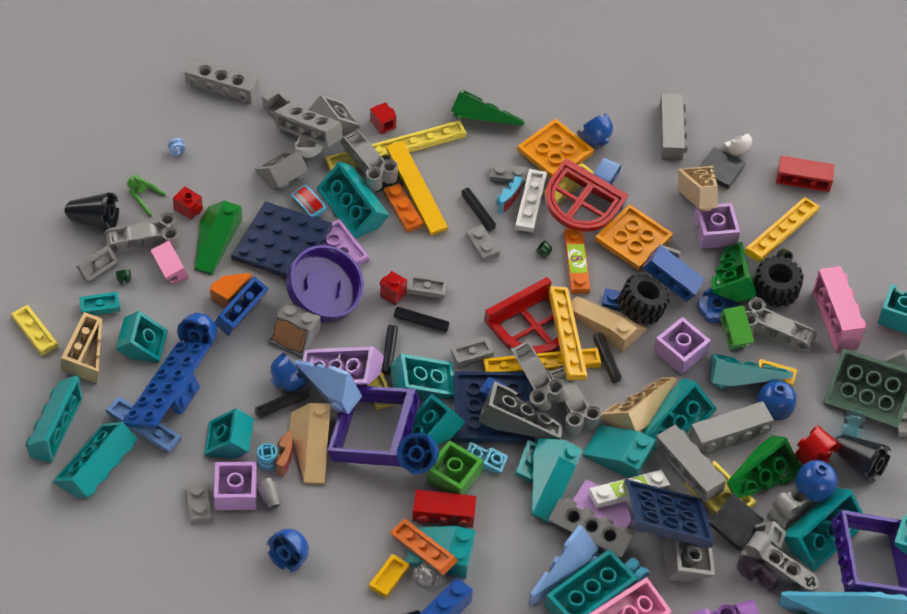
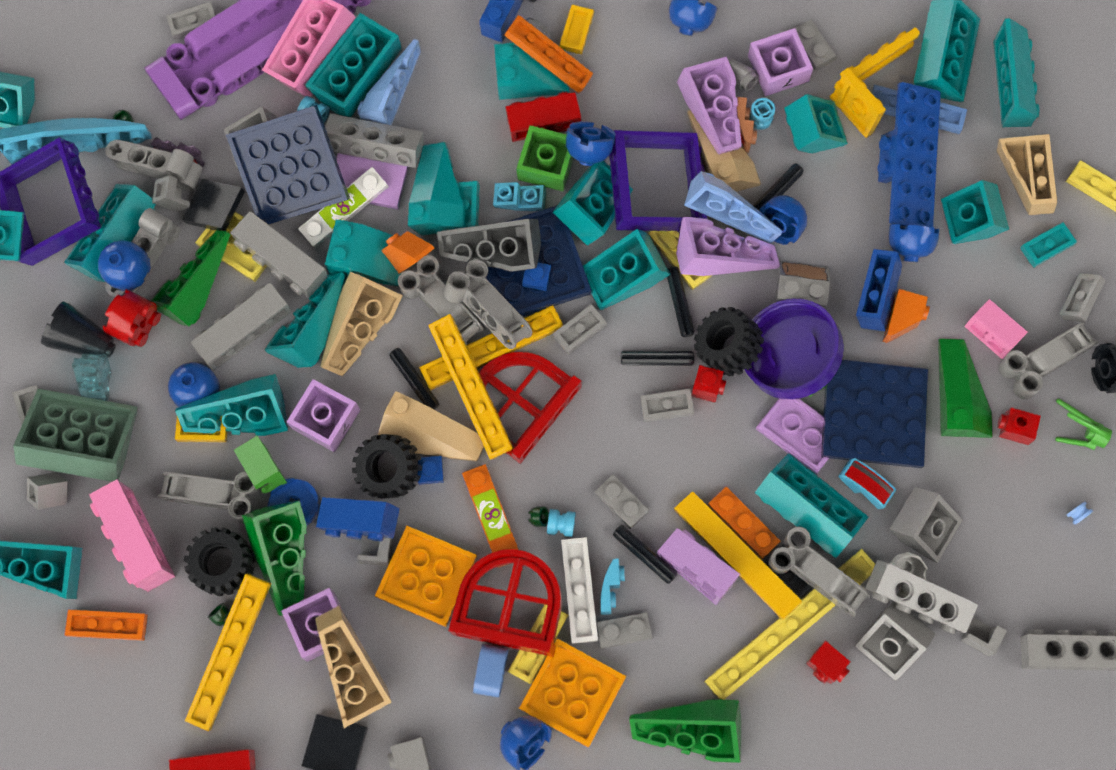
camera: 170 degrees right, 20 degrees up
dark green hinge [115,270,131,284] -> none
none -> orange plate [64,610,148,641]
none -> orange slope [381,231,435,274]
none -> medium azure wheel [547,509,576,537]
none -> lavender wedge [657,528,740,605]
none -> lavender wedge [677,57,741,155]
none -> black tyre [694,307,764,376]
none -> yellow bracket [829,27,920,138]

